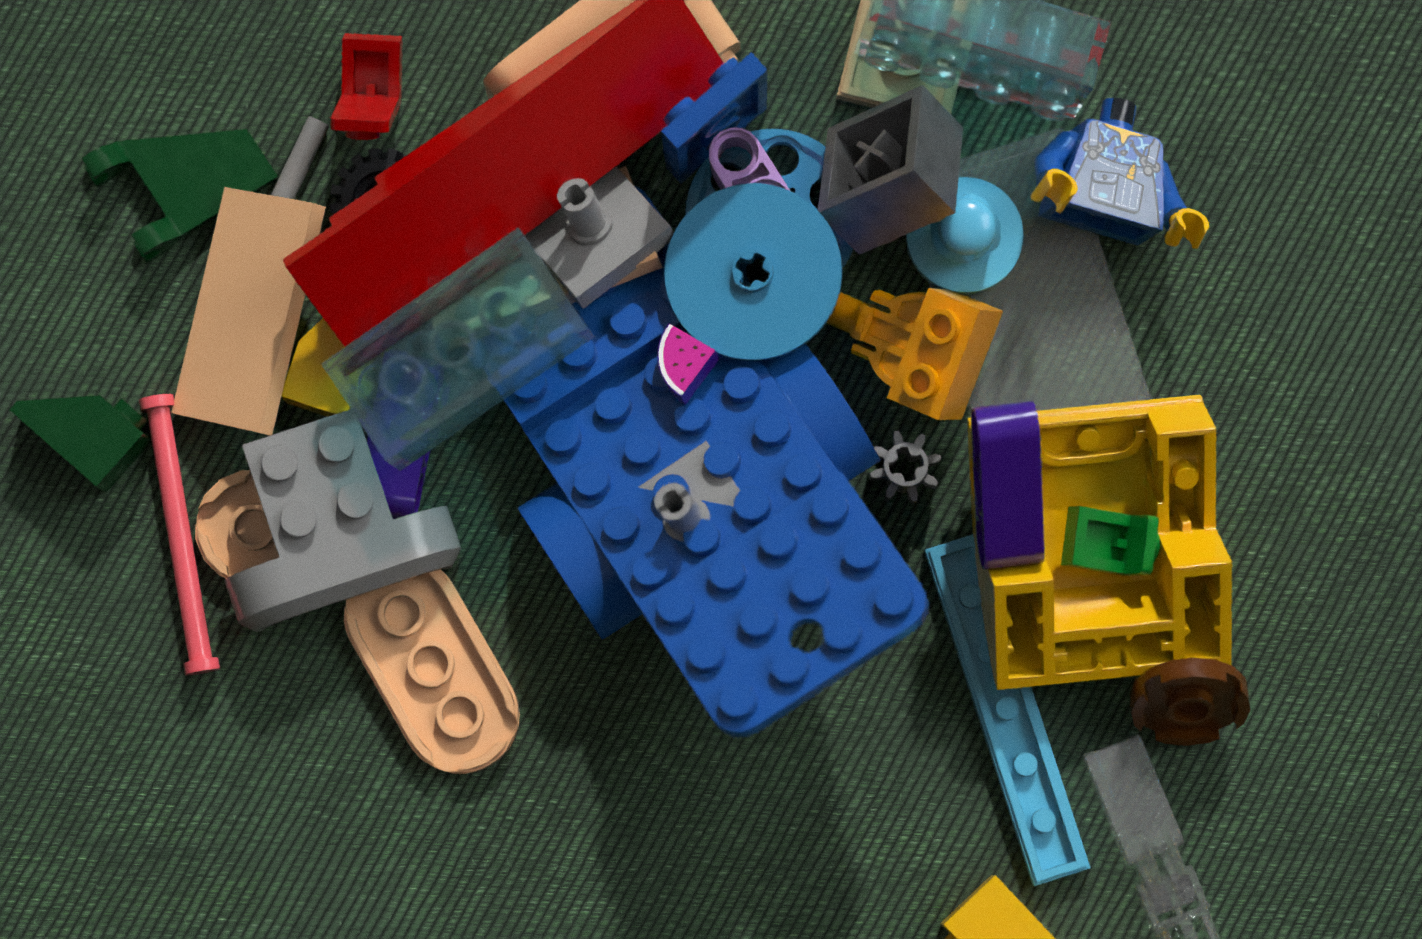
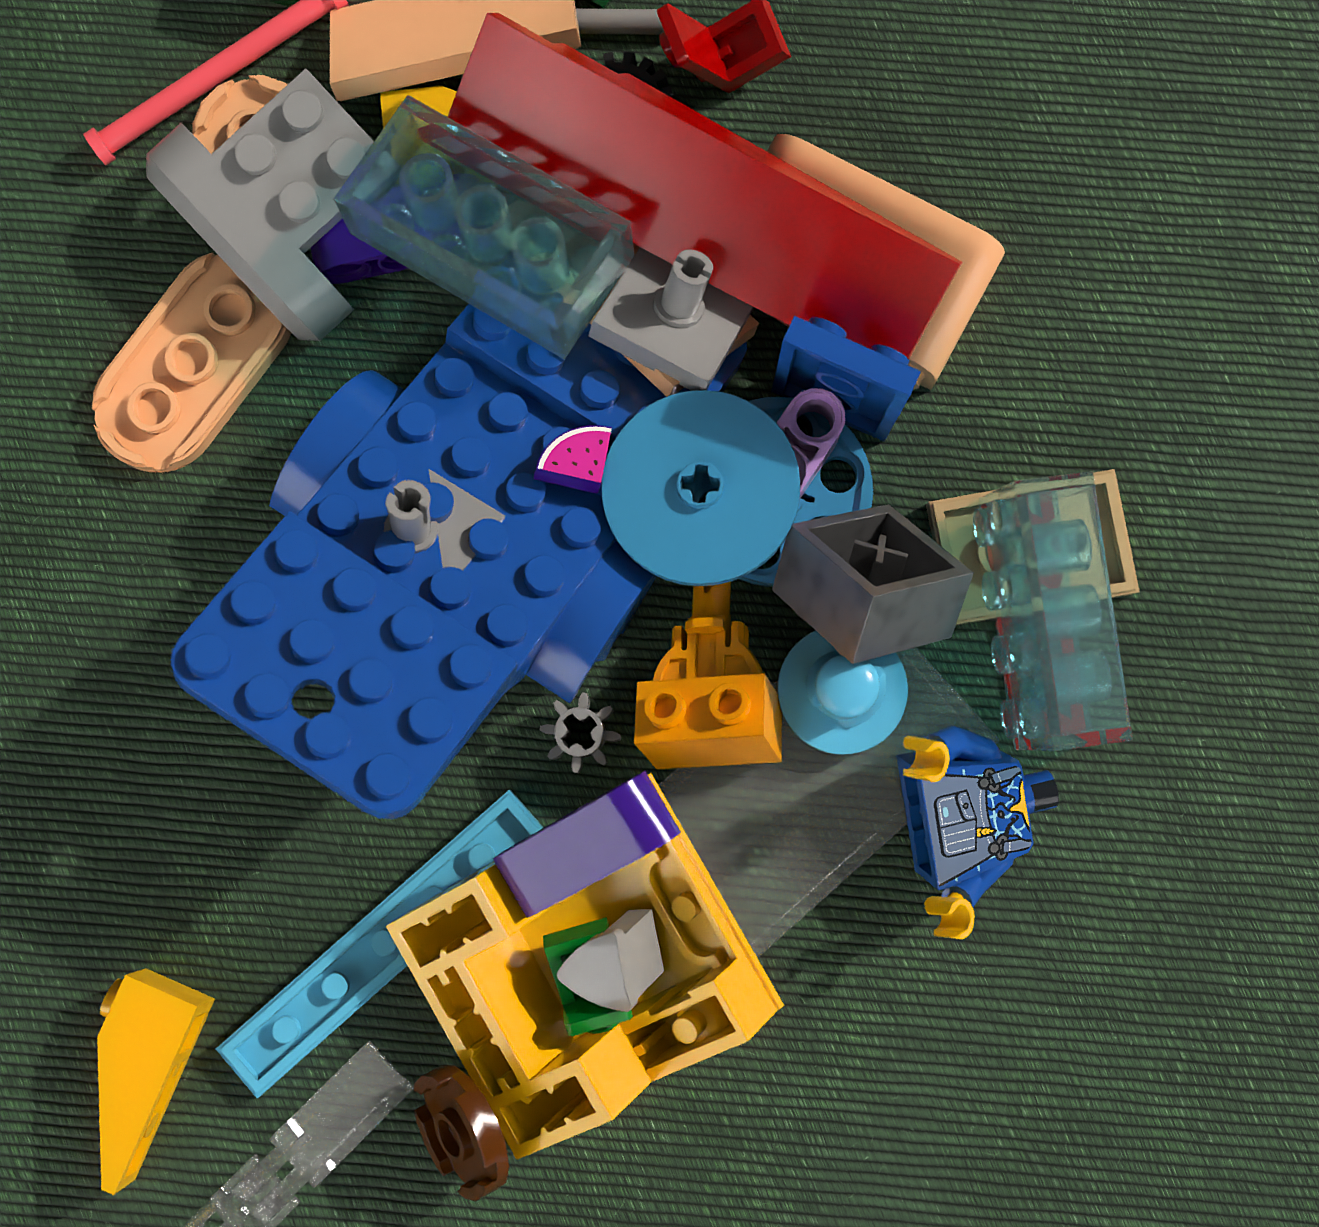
camera: 70 degrees right, 0 degrees up
none -> light grey tile [557,909,664,1012]

